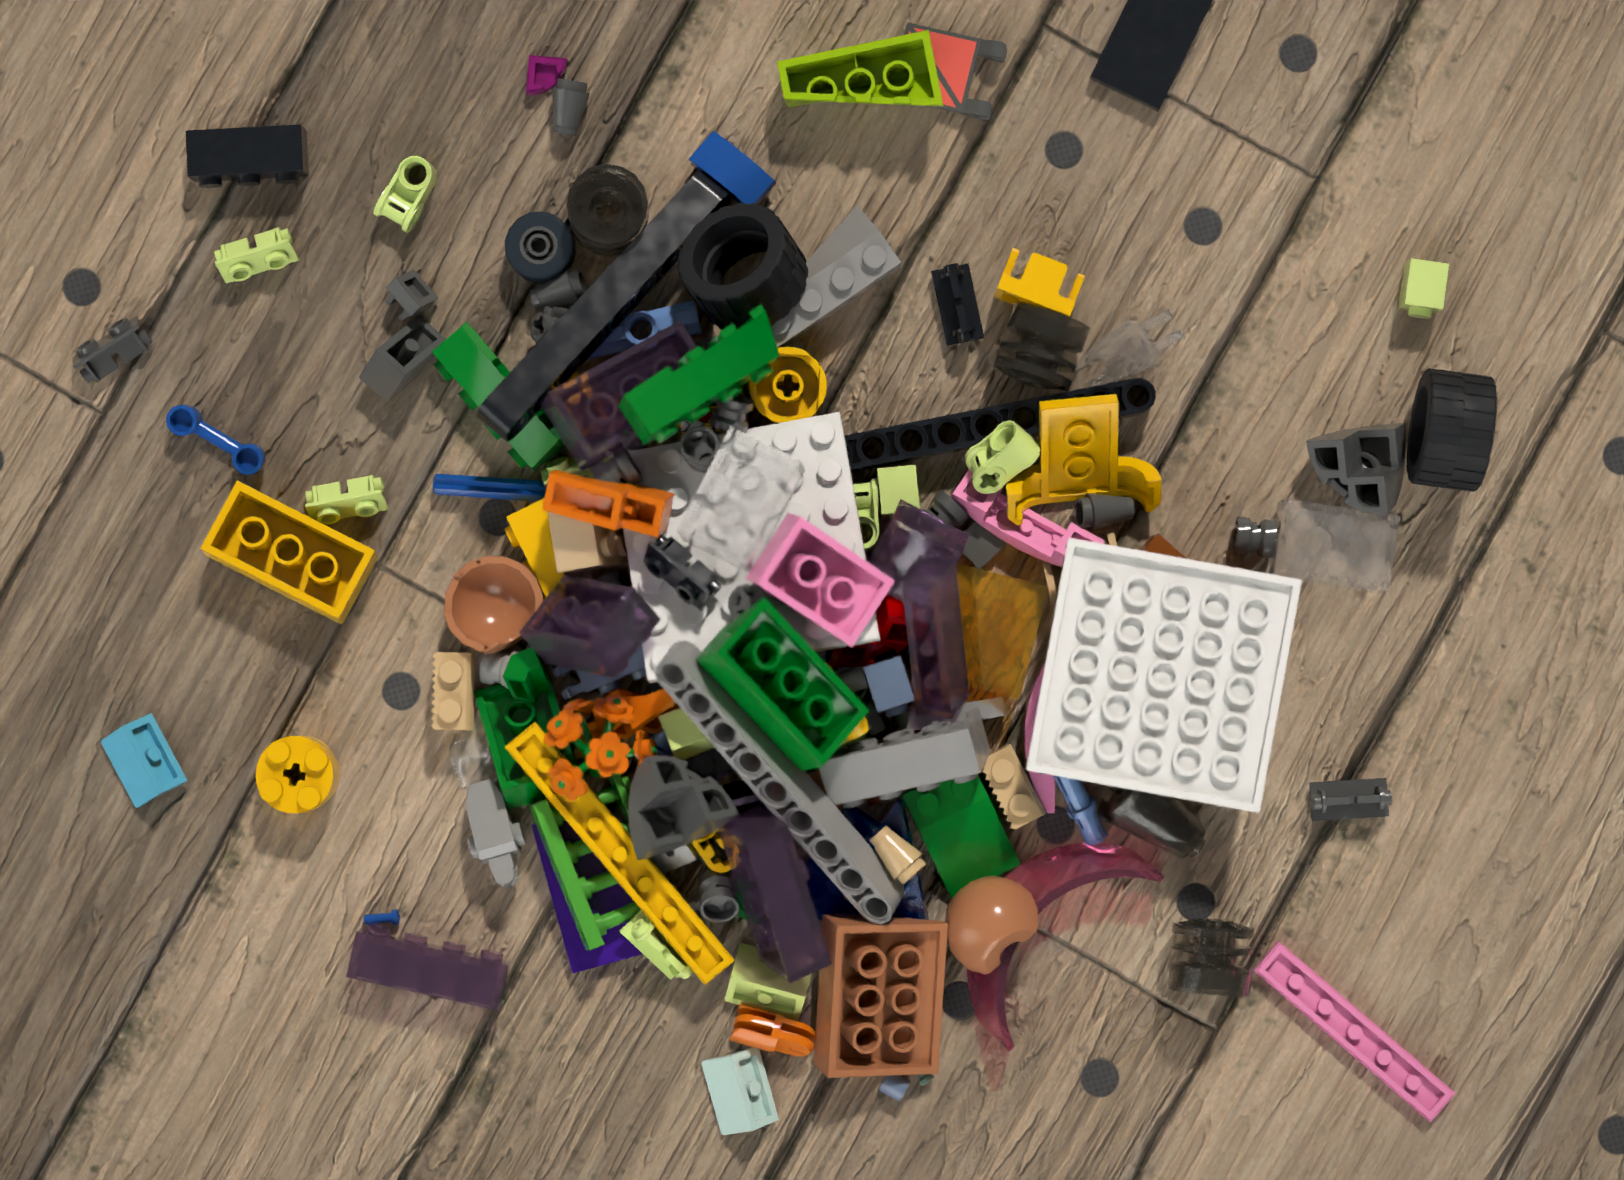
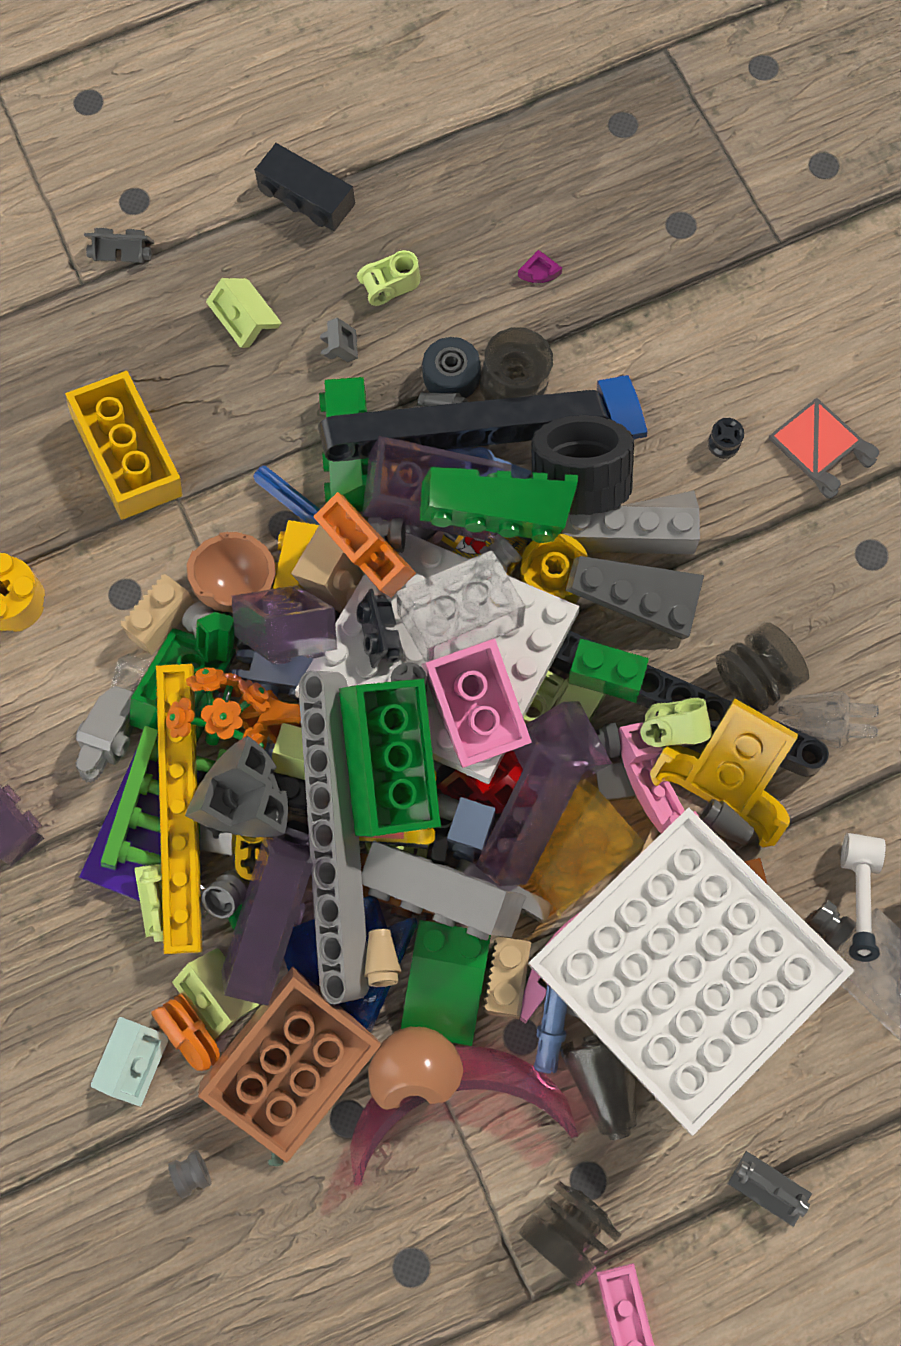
camera: 35 degrees right, 15 degrees down
blue bar [166,405,265,475] -> none
yellowish green hinge [214,227,299,283] -> none
yellowish green hinge [305,475,389,524] -> none
dark grey slope [359,315,446,403] -> none
dark grey cone [552,78,590,136] -> none
dark grey wheel [680,426,724,473] -> none
lime wedge [777,30,944,108] -> none
sand blue piece [878,1075,911,1102] -> none
black hinge [931,263,984,346] -> none
yellow panel [993,248,1085,325] -> none
none -> flat silver wheel [168,1150,211,1199]
none -> yellowish green panel [206,278,281,348]
none -> dark grey wing [566,556,704,640]
none -> green brick [568,638,649,703]
none -> black wheel [708,418,744,459]
none -> white piece [840,833,885,962]

